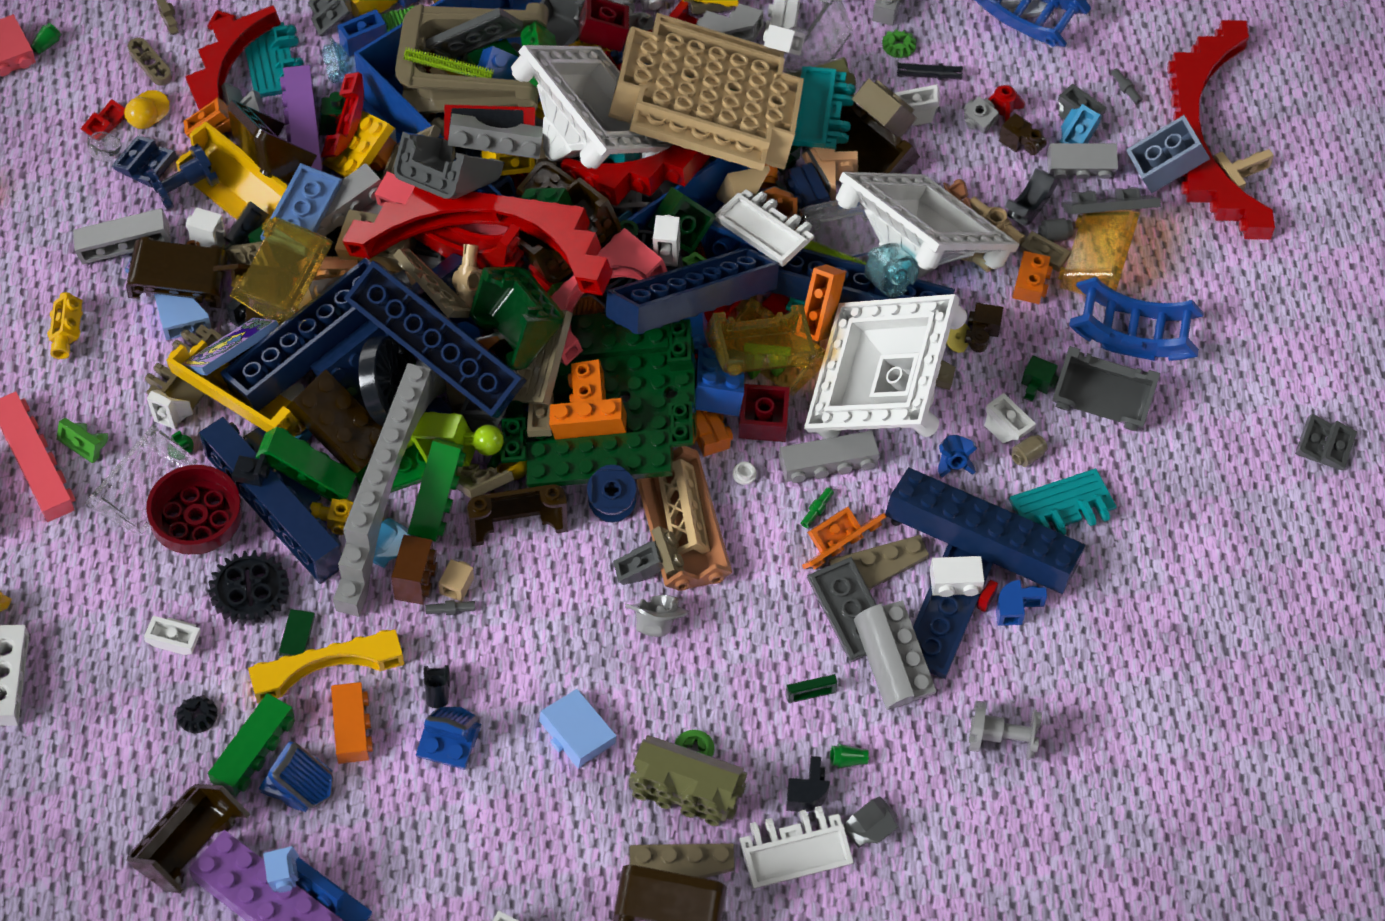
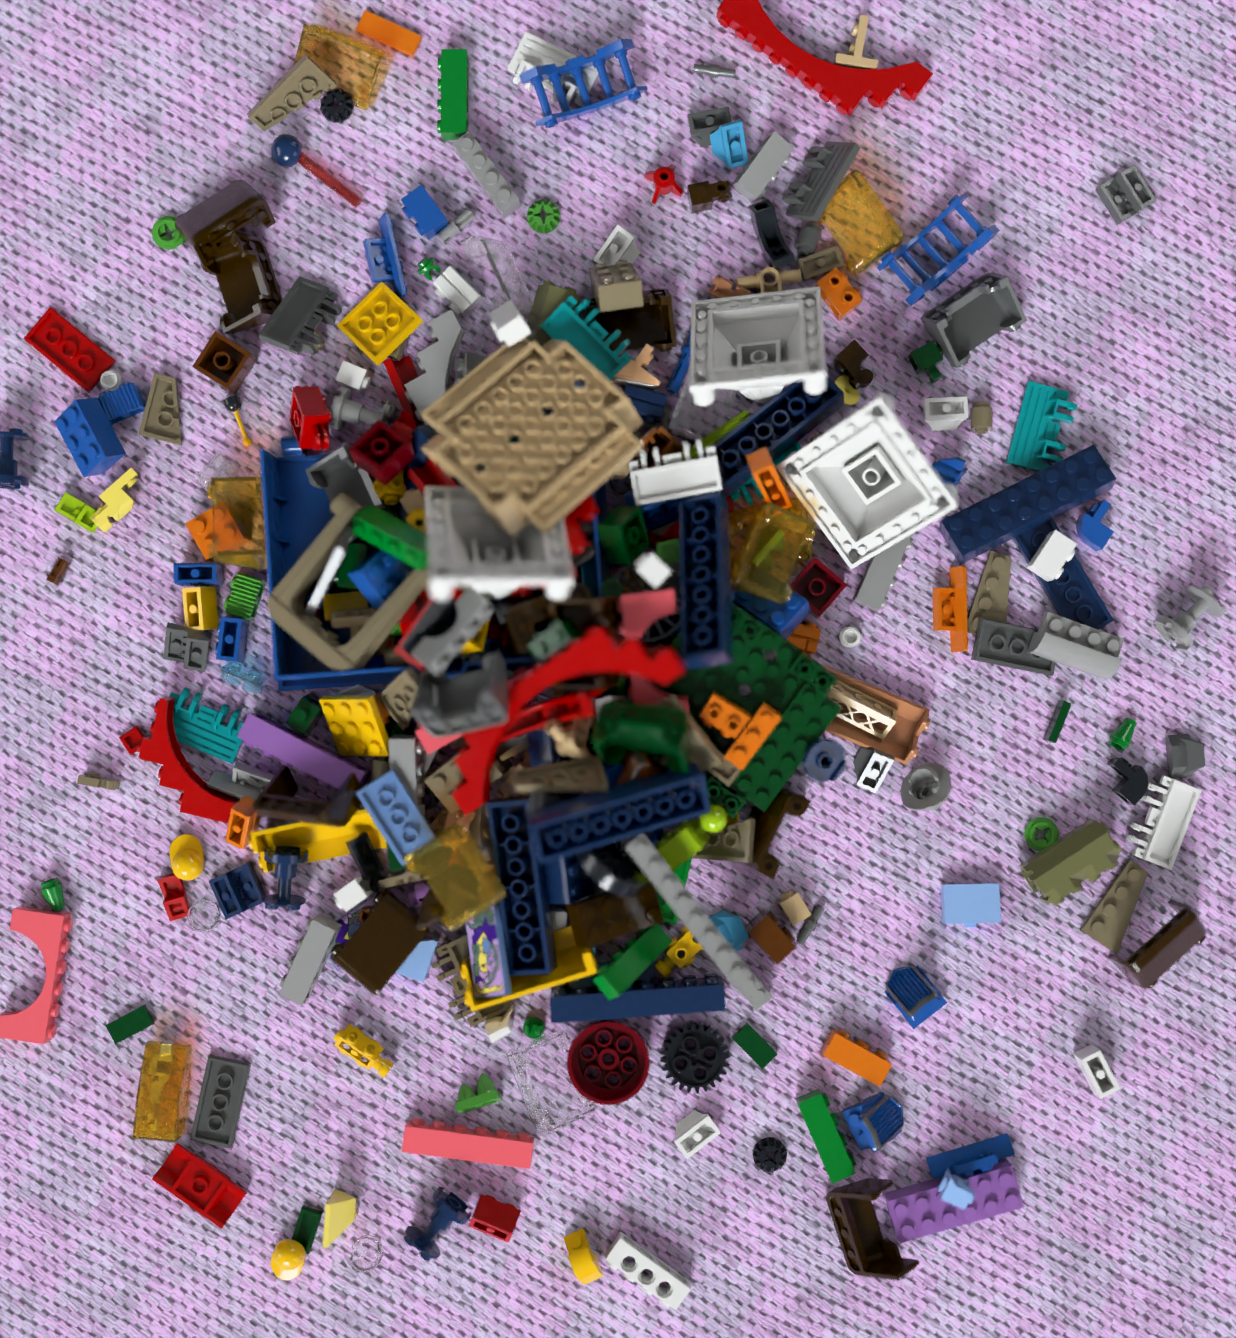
camera: 40 degrees left, 30 degrees up
dark tan beam [128,38,172,86] -> none
black bracket [232,454,270,487] -> none
yellow arch [248,629,404,704] -> none
red slope [321,72,364,158] -> none
lime axle [403,46,494,78] -> none
green brick [407,437,466,542] -> none
black piece [424,665,450,708] -> none
dark tan plate [651,526,684,576] -> none
green bar [801,487,834,528] -> none
clear light blue brick [865,243,919,297] -> none
black pin [897,62,963,80] -> none
light grey brick [964,96,999,134] -> none
red tile [977,580,998,612] -> none
sand blue brick [1126,115,1210,194] -> none

